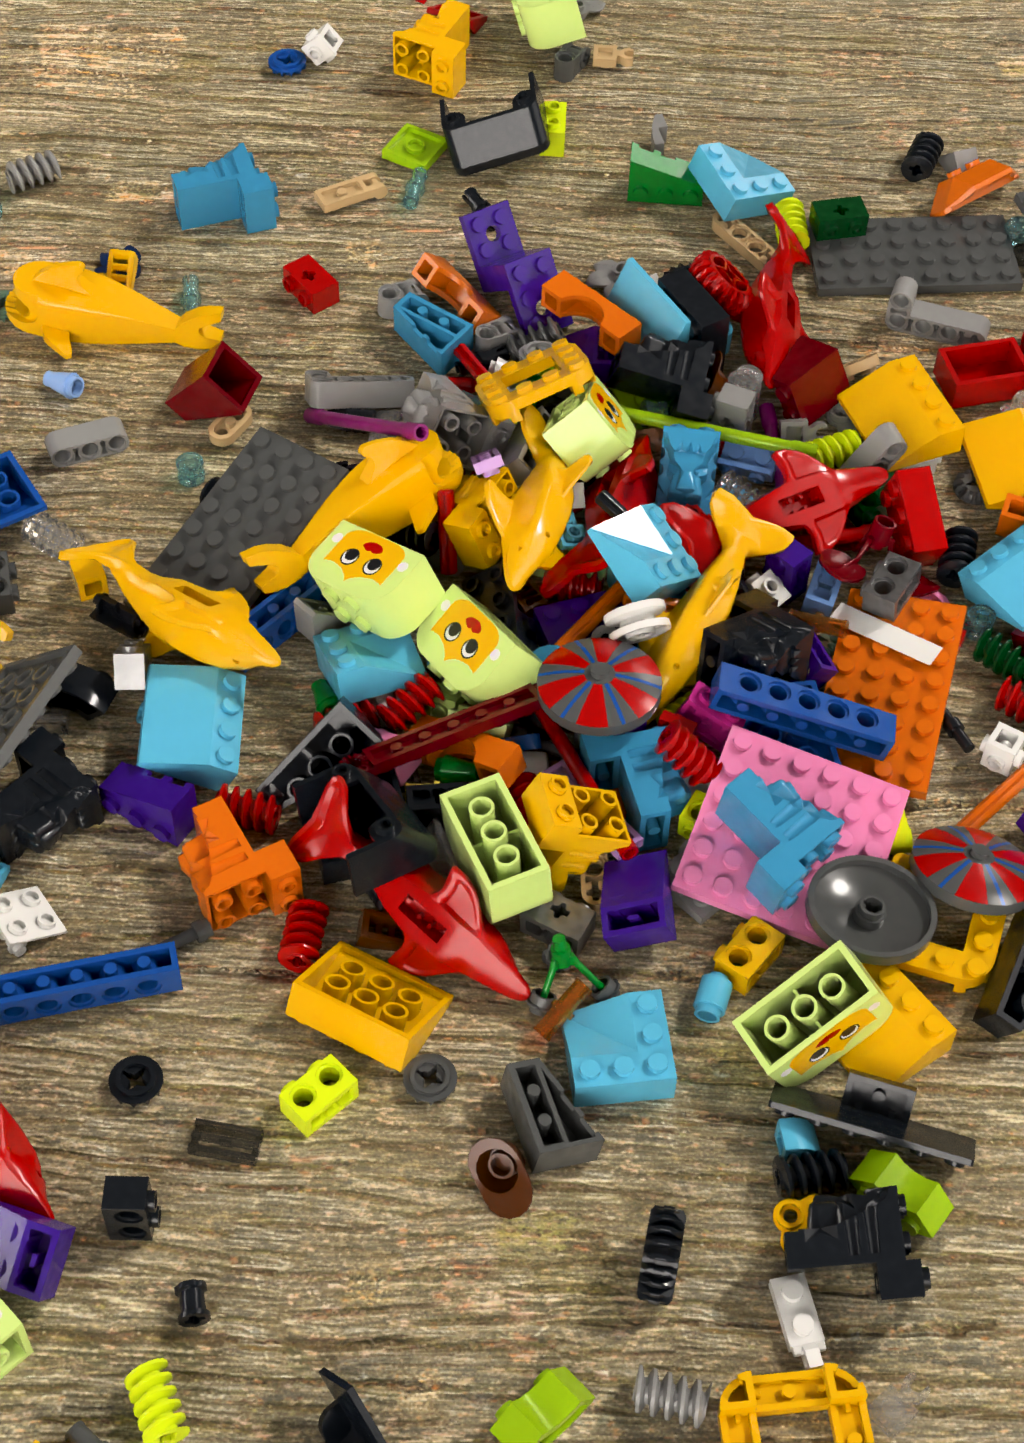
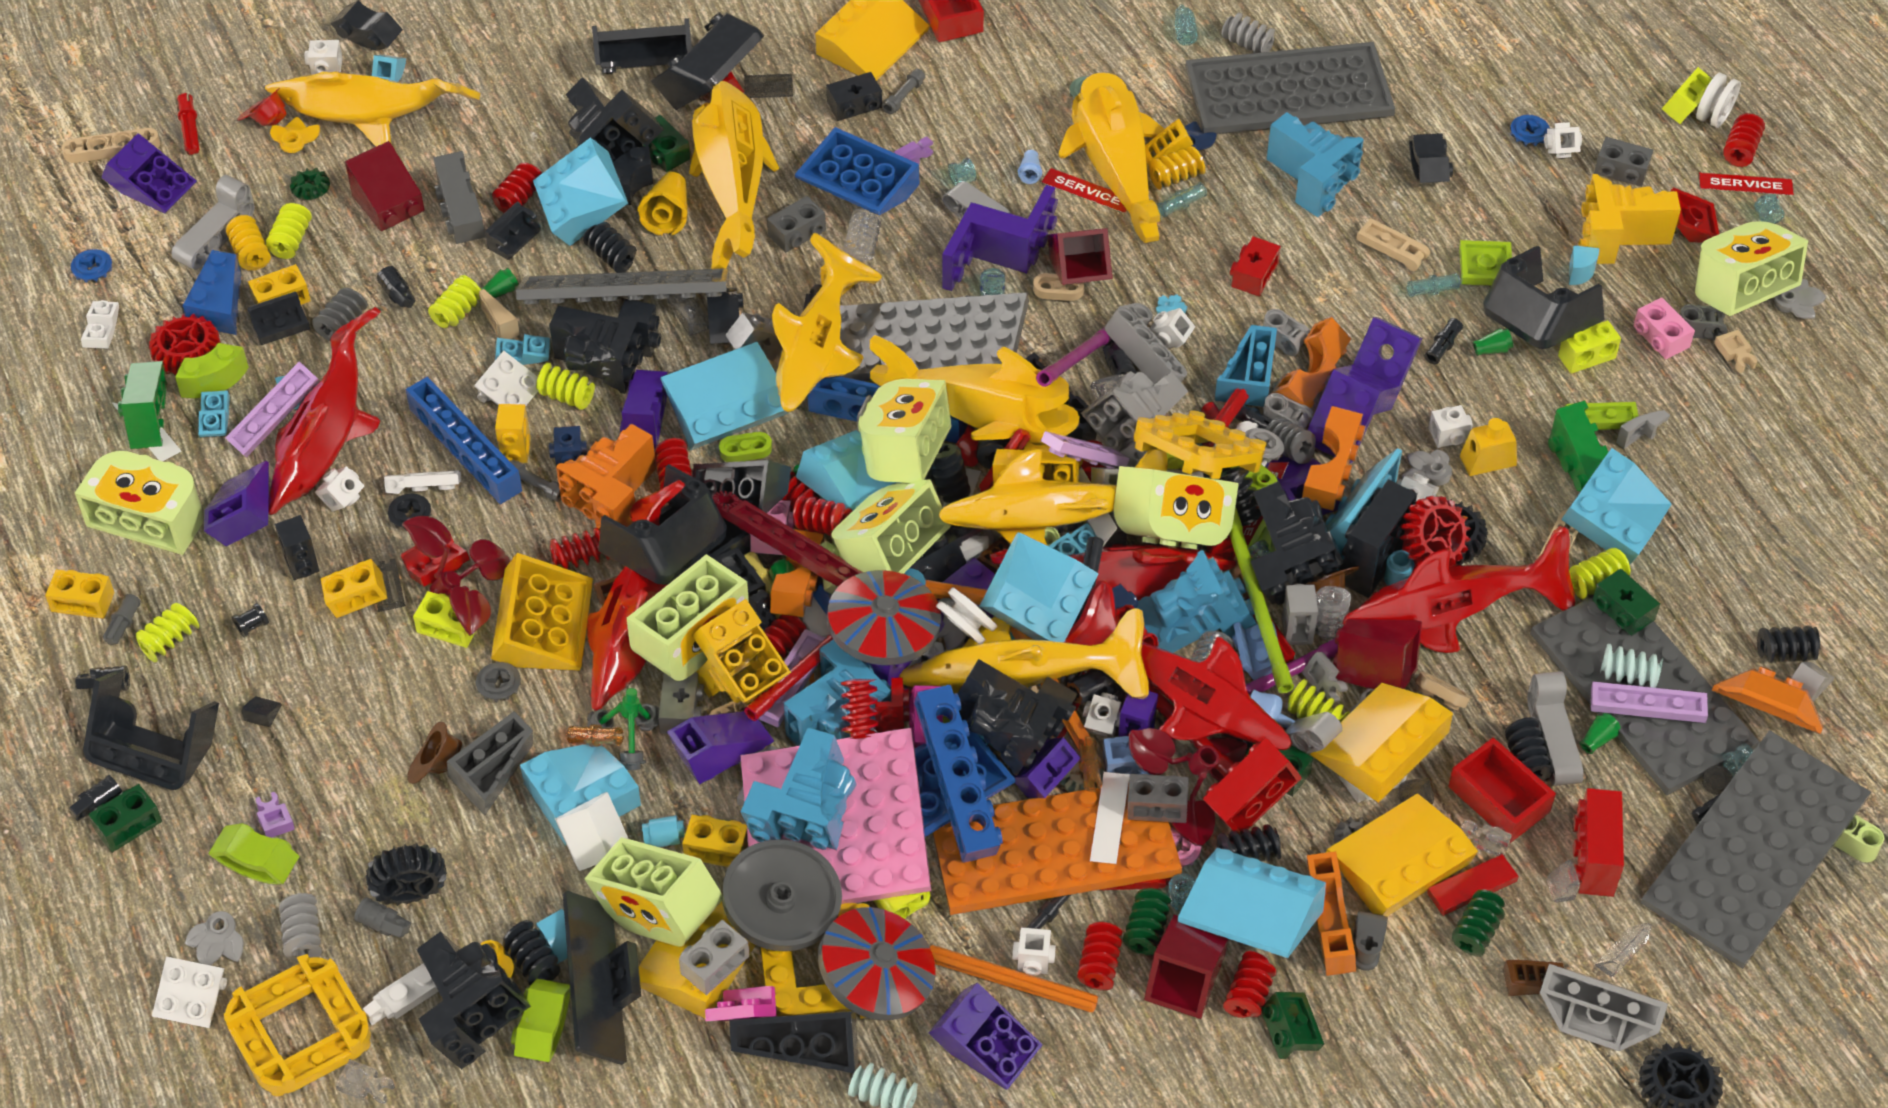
camera: 65 degrees right, 0 degrees up
none -> black slope [241,696,282,727]
none -> medium lavender plate [256,792,295,838]
none -> white brick [315,466,364,512]
none -> yellow brick [320,559,388,618]
none -> dark grey hinge [354,897,411,938]
none -> white hinge [384,470,461,494]
none -> red bracket [401,530,470,587]
none -> dark red plant [402,516,510,636]
none -> yellow brick [495,404,531,463]
none -> neon yellow piece [536,363,595,410]
none -> dark blue brick [549,426,588,466]
none -> white slope [555,792,628,871]
none -> light grey brick [679,920,749,995]
none -> dark pink bracket [705,986,776,1021]
none -> lime plate [719,432,772,462]
none -> dark purple bracket [942,185,1058,291]
none -> clear light blue wheel [948,158,977,186]
none -> red sticker [1042,168,1127,213]
none -> yellow piece [1149,146,1206,190]
none -> white brick [1150,308,1195,349]
none -> medium azure plant [1156,294,1187,314]
none -> dark grey plate [1185,42,1395,134]
none -> black brick [1408,133,1453,183]
none -> white brick [1428,405,1473,448]
none -> yellow torso [1460,418,1517,476]
none -> green cone [1473,328,1513,356]
none -> black piece [1505,717,1553,781]
none -> lime hinge [1564,402,1639,430]
none -> medium azure brick [1569,246,1599,285]
none -> green cone [1579,713,1621,754]
none -> lavender plate [1591,682,1708,723]
none -> dark grey brick [1594,137,1654,187]
none -> light aqua piece [1600,643,1663,688]
none -> bright pink brick [1633,297,1695,359]

